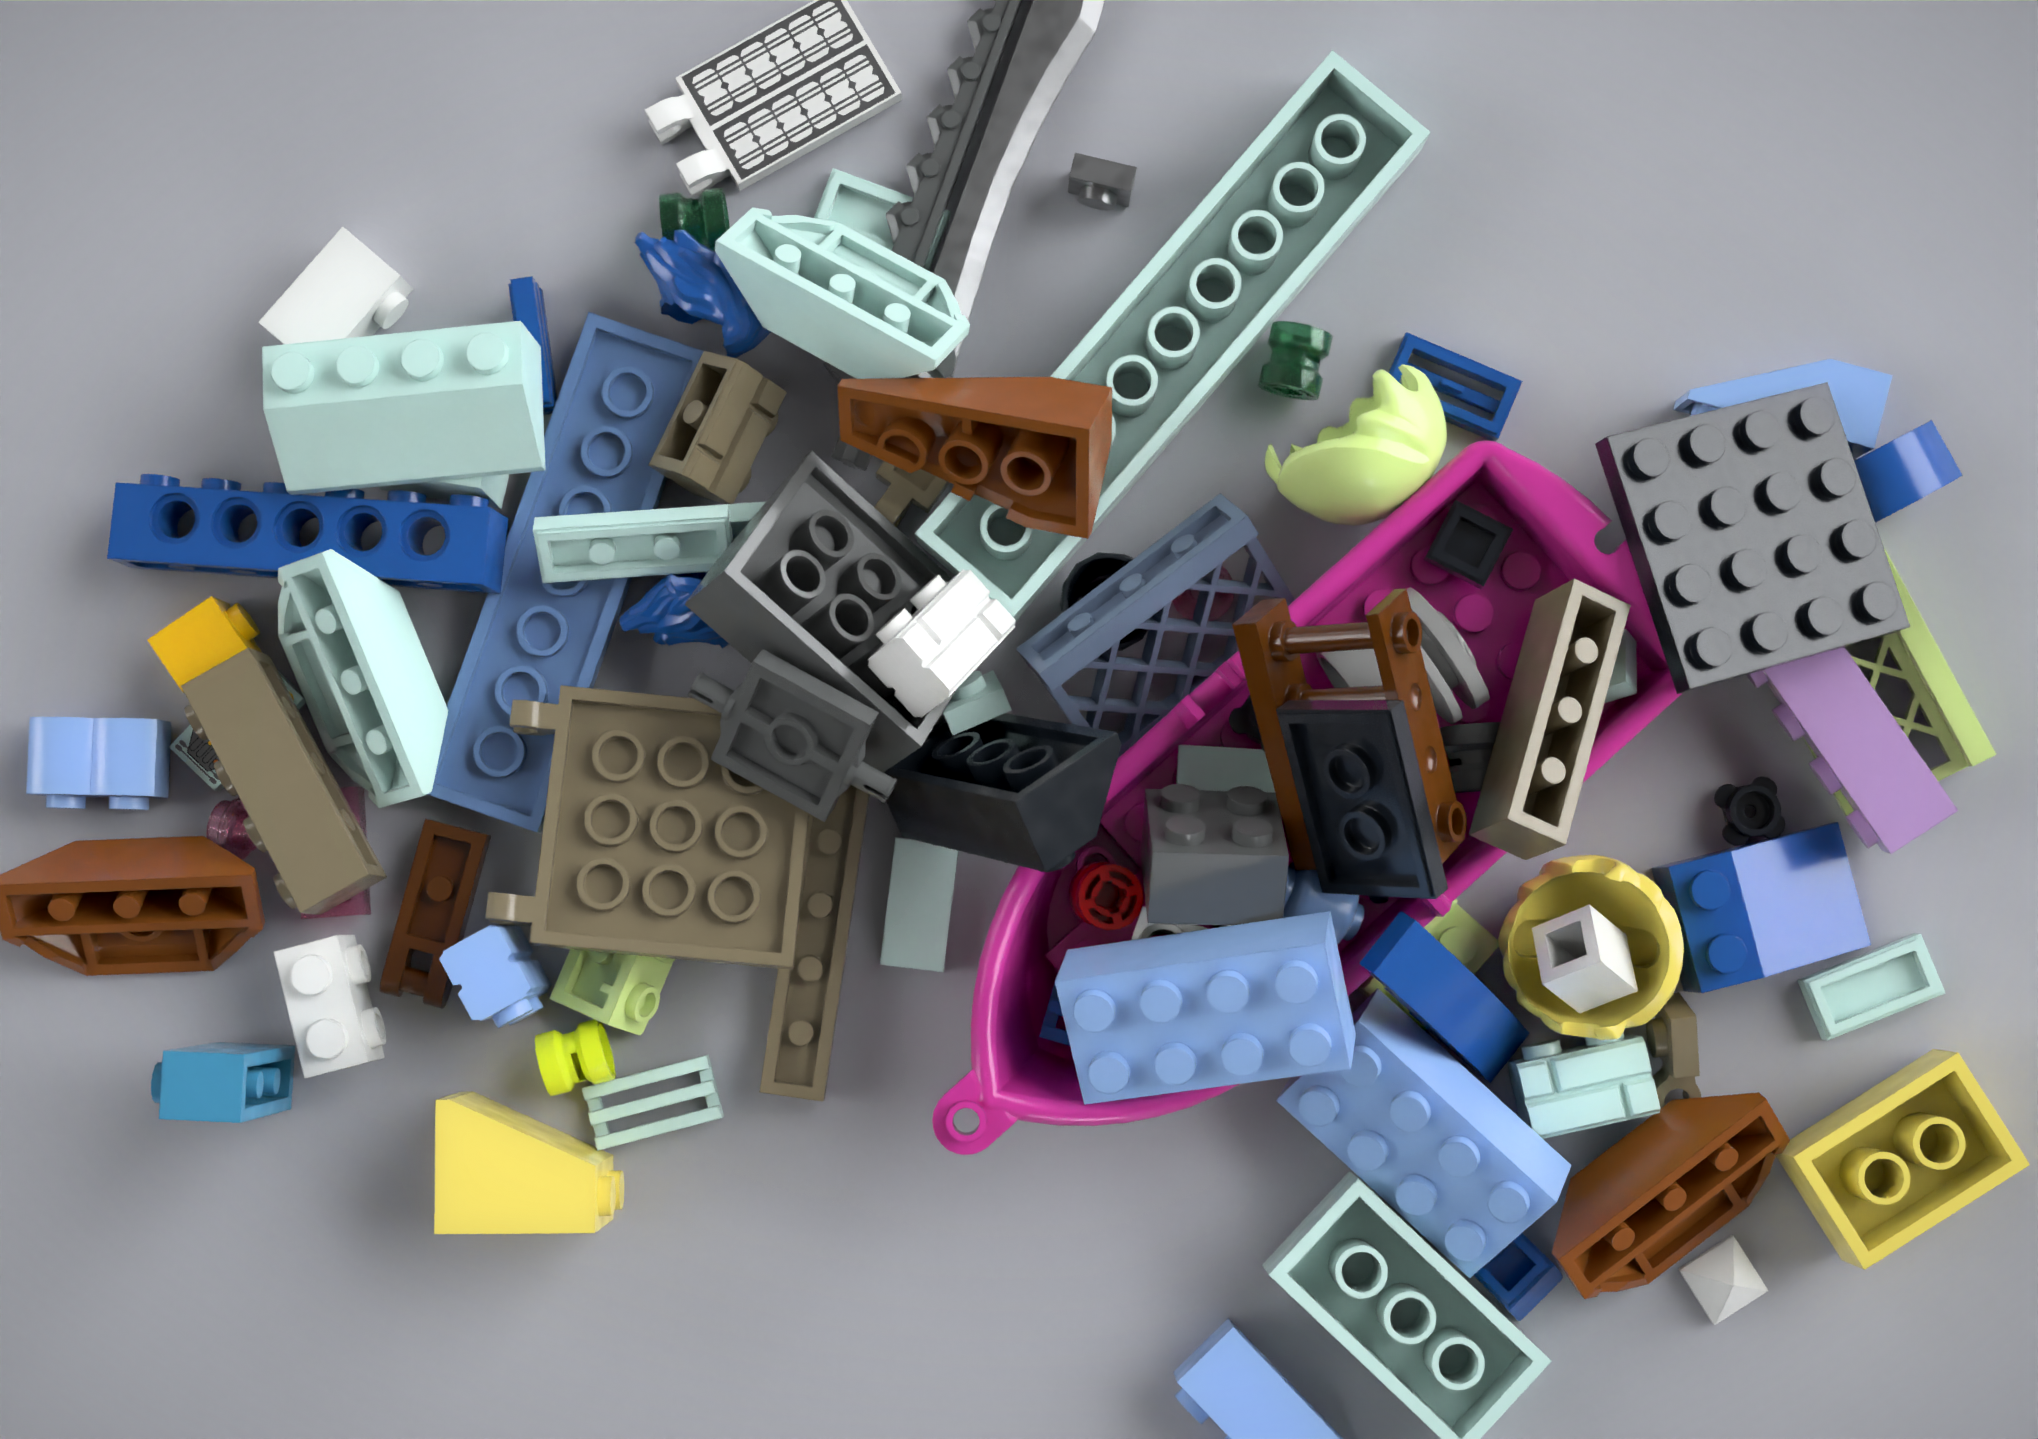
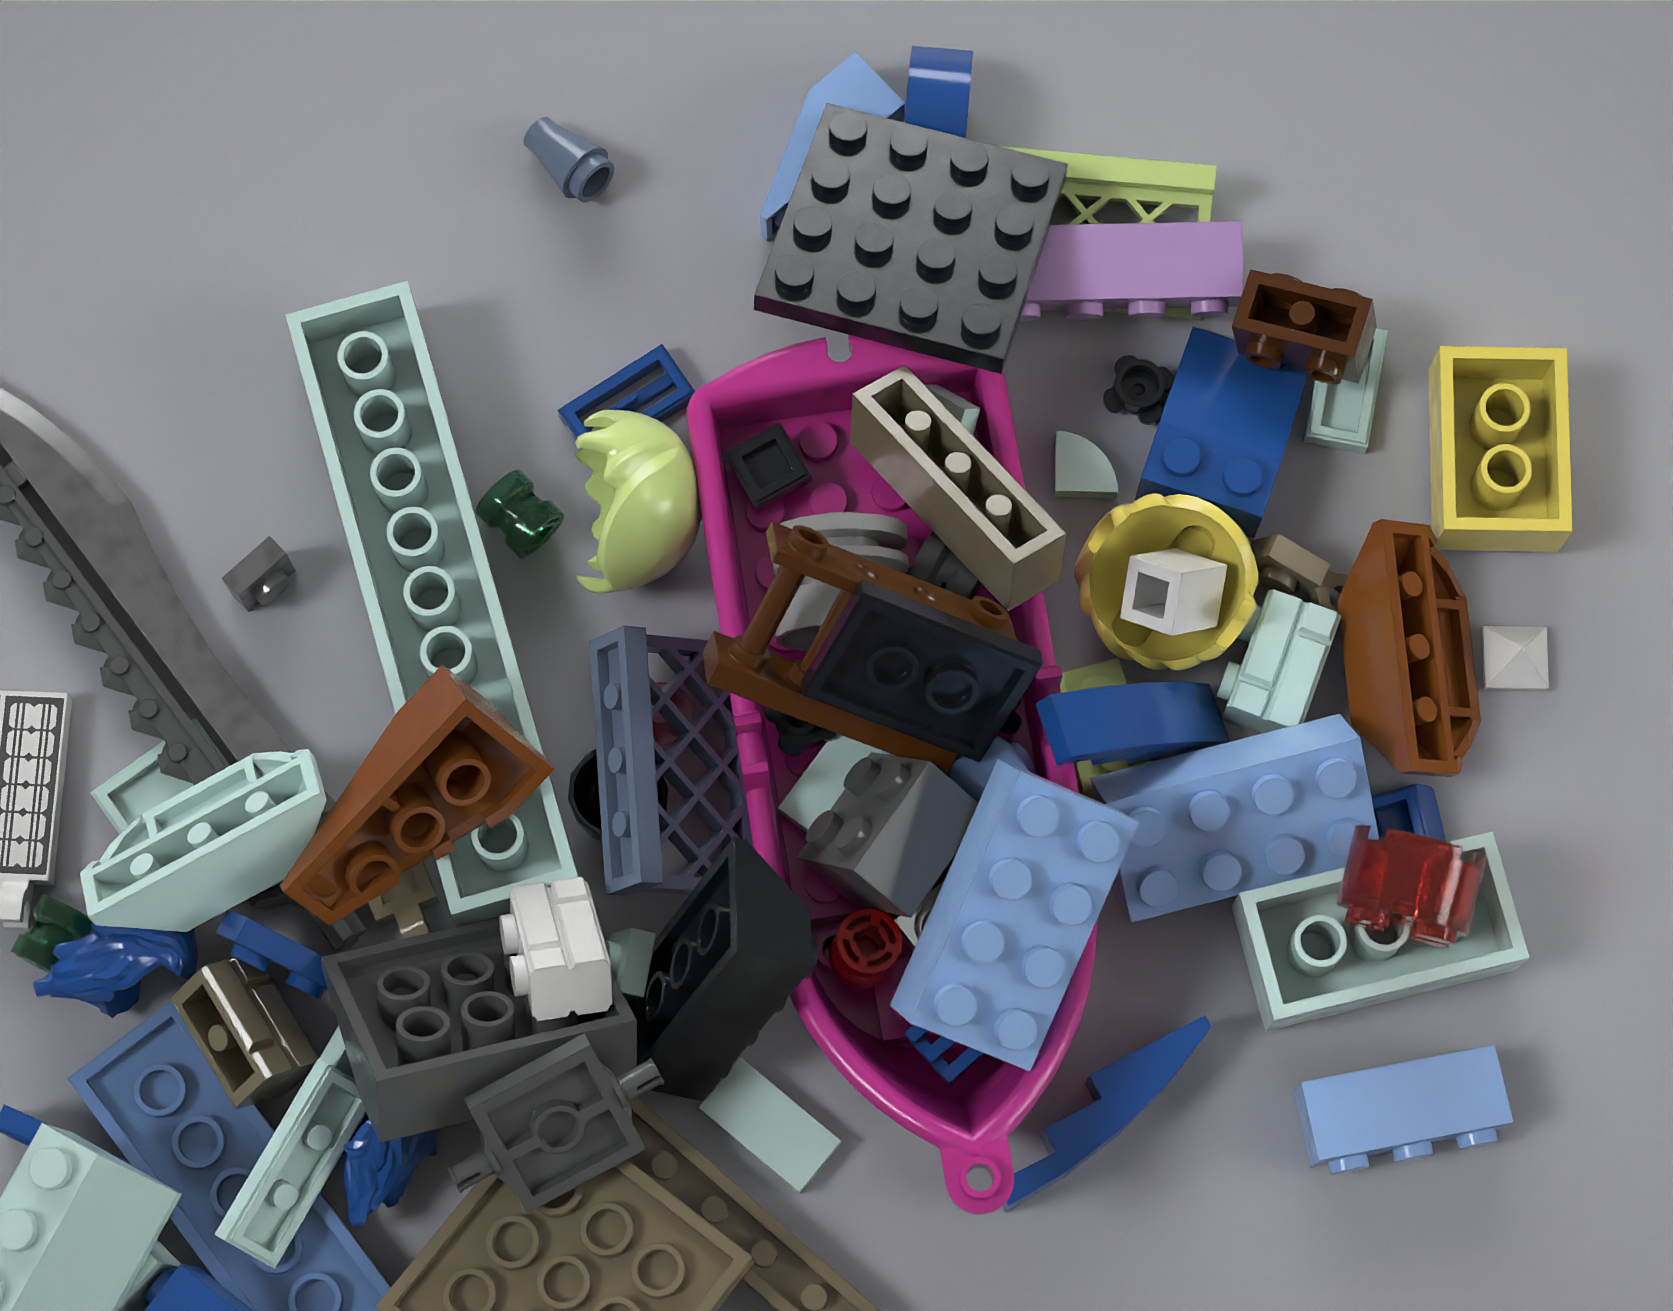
camera: 55 degrees left, 10 degrees down
none -> blue plate [216,910,328,1000]
none -> sand blue cone [524,117,614,202]
none -> blue slope [1002,1015,1212,1213]
none -> light aqua tile [1054,431,1118,498]
none -> reddish brown brick [1232,269,1377,384]
none -> clear red brick [1336,825,1487,948]

